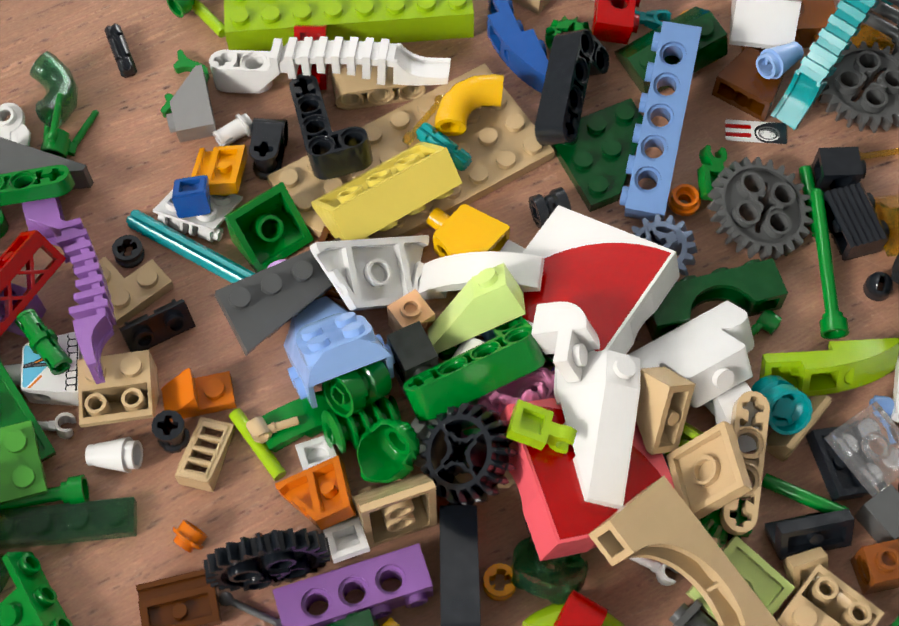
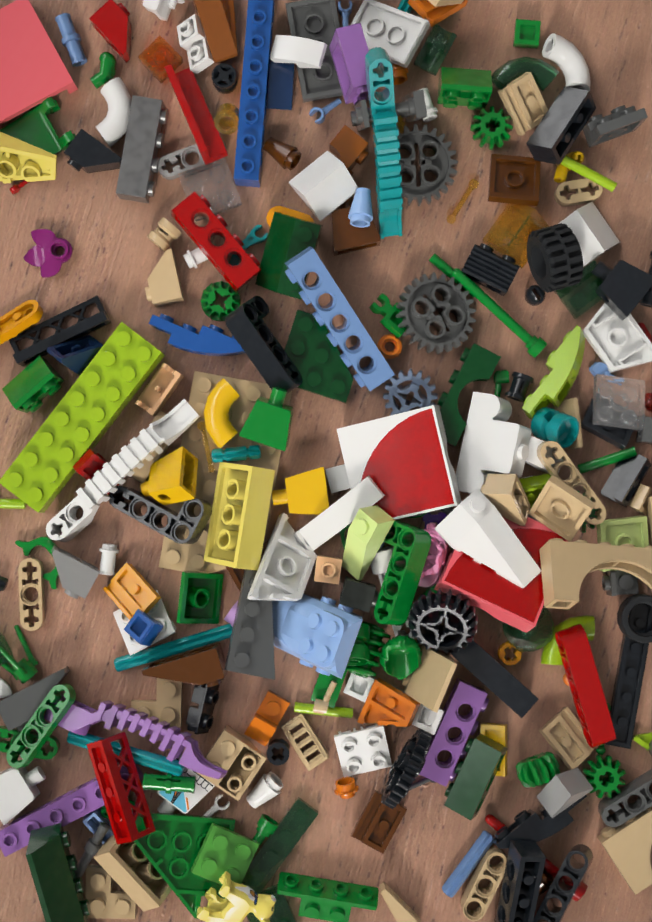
camera: 50 degrees left, 25 degrees up
black bush [112,235,145,268] -> none
black piece [249,118,288,180] -> none
lime plate [506,399,577,454] -> none
black wheel [529,187,571,228] -> none
white brick [531,302,600,383] -> none
sticker [725,119,787,144] -> none
black brick [811,147,866,193] -> none
none -> tan beam [18,558,45,631]
none -> teal axle [67,731,185,776]
none -> light nougat hinge [135,362,184,417]
none -> yellow torso [140,446,198,505]
none -> reddish brown slope [141,643,228,687]
none -> green torso [239,387,293,451]
none -> white hinge [334,723,392,777]
none -> black bush [505,372,534,403]

